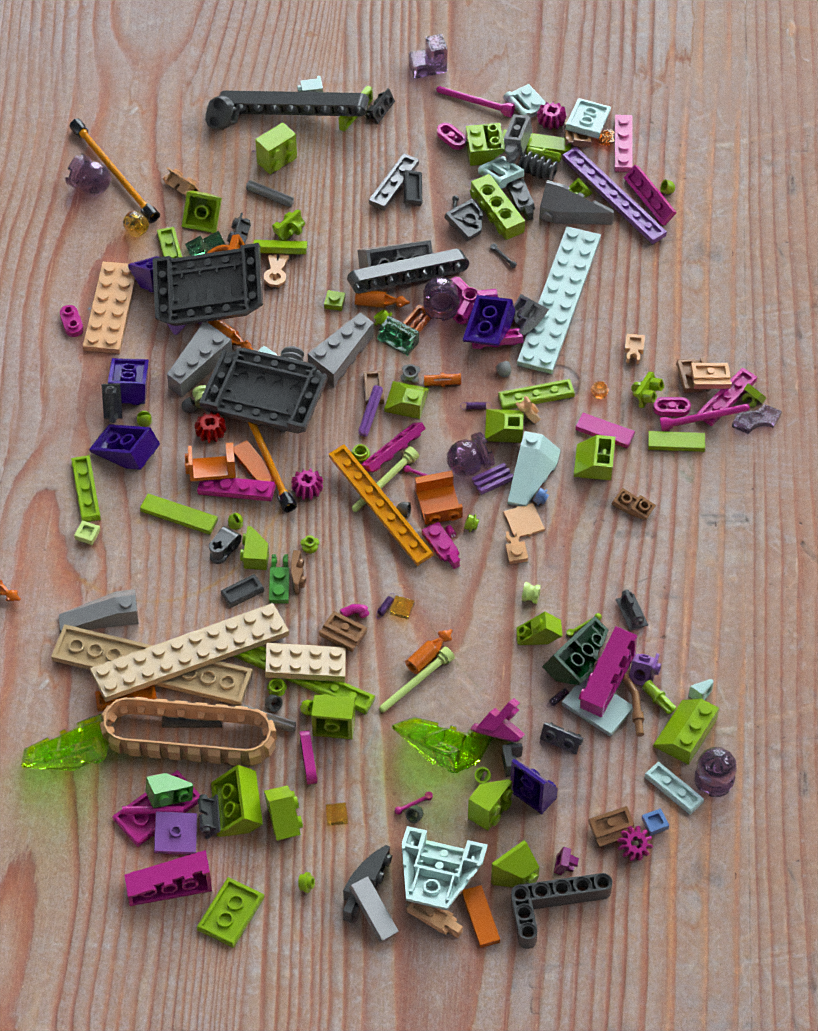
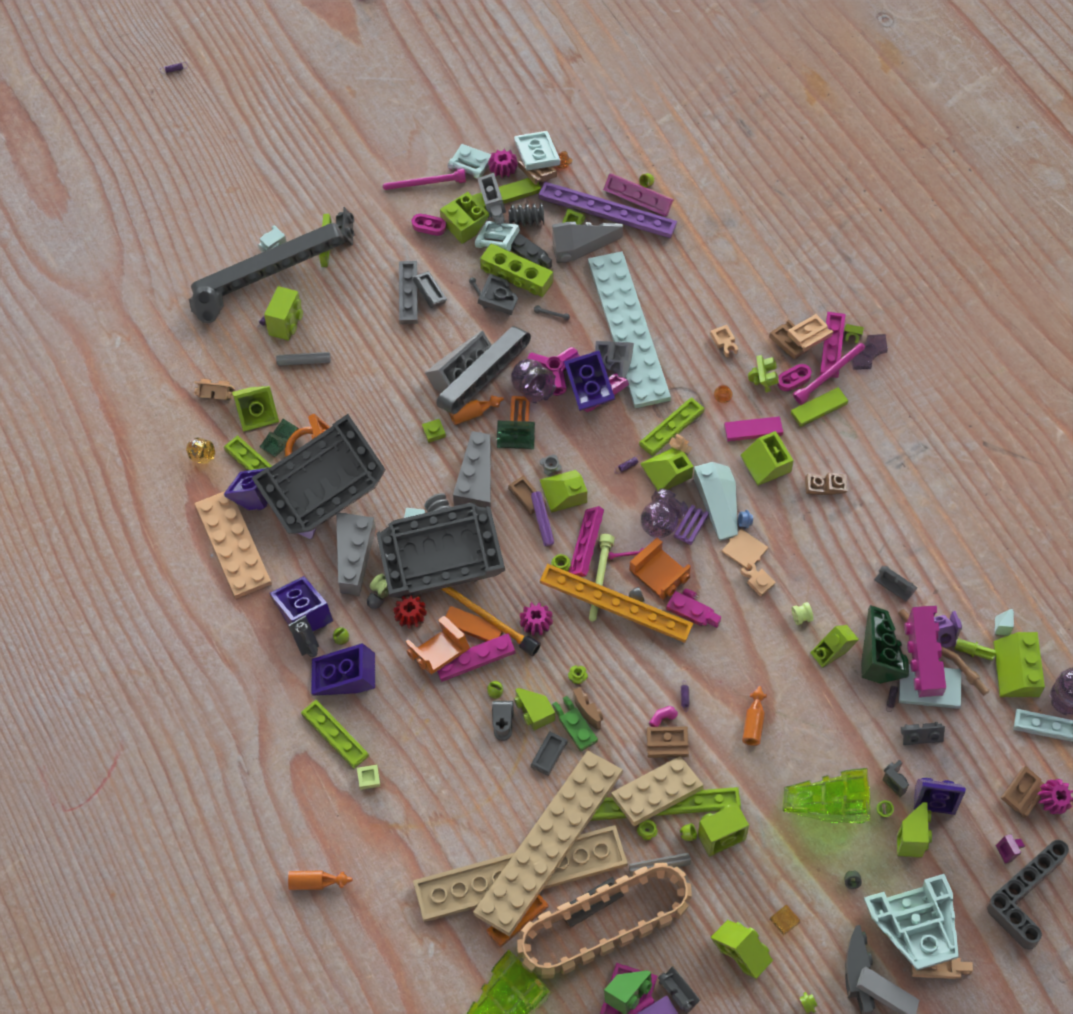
camera: 30 degrees left, 5 degrees up
light grey wedge [59,589,139,633] -> none
dark pink plate [60,305,83,337] -> none
clear purple tile [65,153,111,196] -> none
light orange hose [69,118,160,223] -> none
lime tile [140,493,218,535] -> none
orange wheel [208,320,253,350] -> none
lime slope [211,765,263,837] -> none
dark grey hinge [227,212,251,245] -> none
lime tile [253,240,308,255] -> none
light nougat piece [264,254,289,288] -> none
dark grey hinge [265,695,283,712] -> none
lime hips [272,209,306,241] -> none
dark pink beam [299,730,317,785] -> none
lime plate [374,309,392,326] -> none
yellowish green piece [379,646,455,713] -> none
clear yellow tile [390,595,414,619] -> none
dark pink hinge [394,791,433,815] -> none
clear purple brick [409,34,448,79] -> none
orange pin [424,372,461,387] -> none
orange tile [461,885,500,948] -> none
lime plate [464,514,479,532] -> none
dark pink piece [470,698,525,742] -> none
lime slope [491,840,540,887] -> none
light grey hinge [496,361,512,377] -> none
lime axle [526,146,561,163] -> none
lime hinge [566,613,602,637] -> none
bright pink plate [615,115,632,172] -> none
medium blue plate [642,808,669,836] -> none

